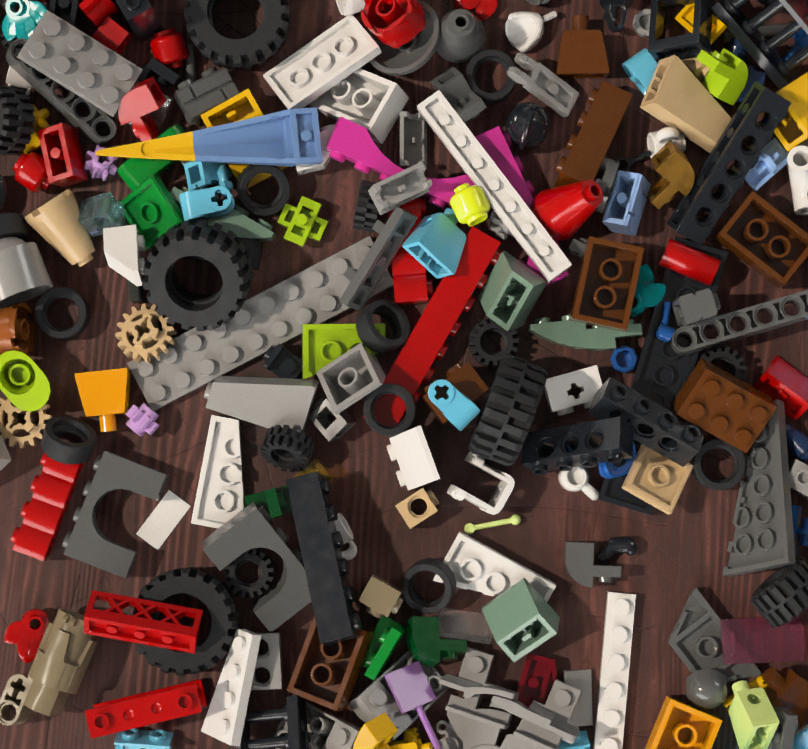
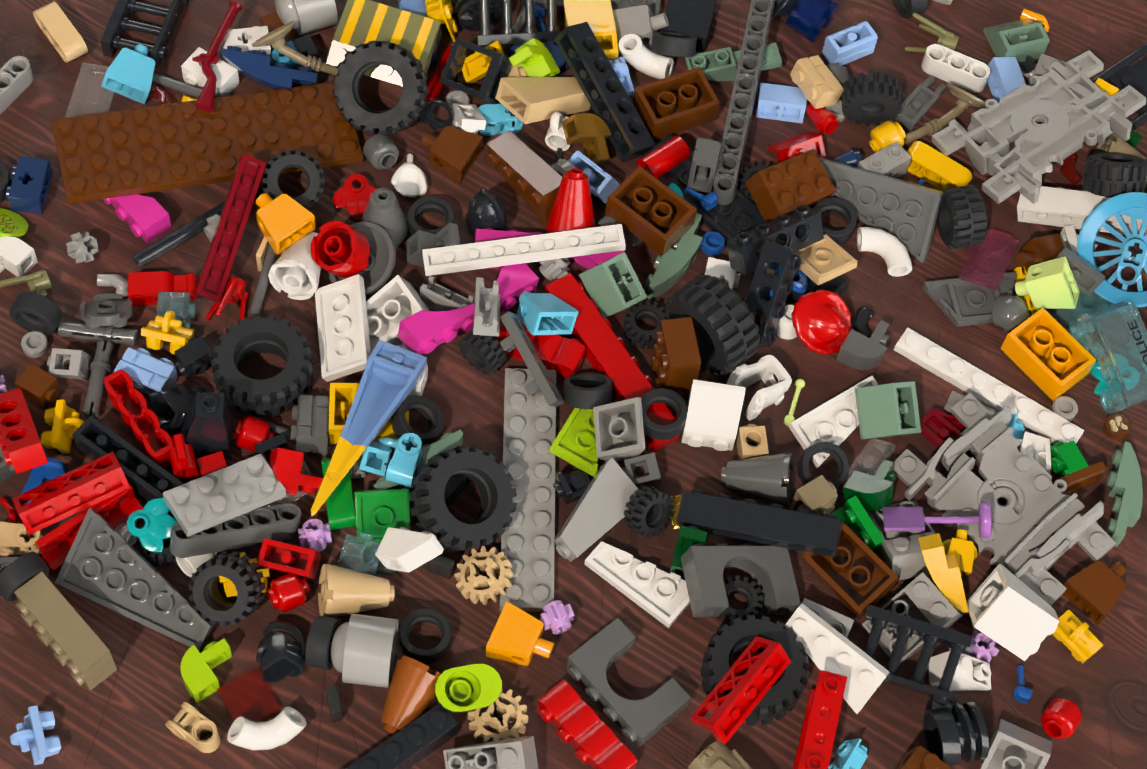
camera: 70 degrees left, 25 degrees down
black tyre [41,416,97,464] -> none
white sticker [136,490,191,550] -> none
lime piece [277,196,328,247] -> none
medium azure piece [428,379,481,431] -> none
neon yellow head [450,183,491,226] -> none
light grey hinge [507,53,580,118] -> none
none -> white slope [452,103,486,135]
none -> dark grey cone [721,452,793,505]
none -> red piece [791,290,852,355]
none -> white cylinder [857,227,912,277]

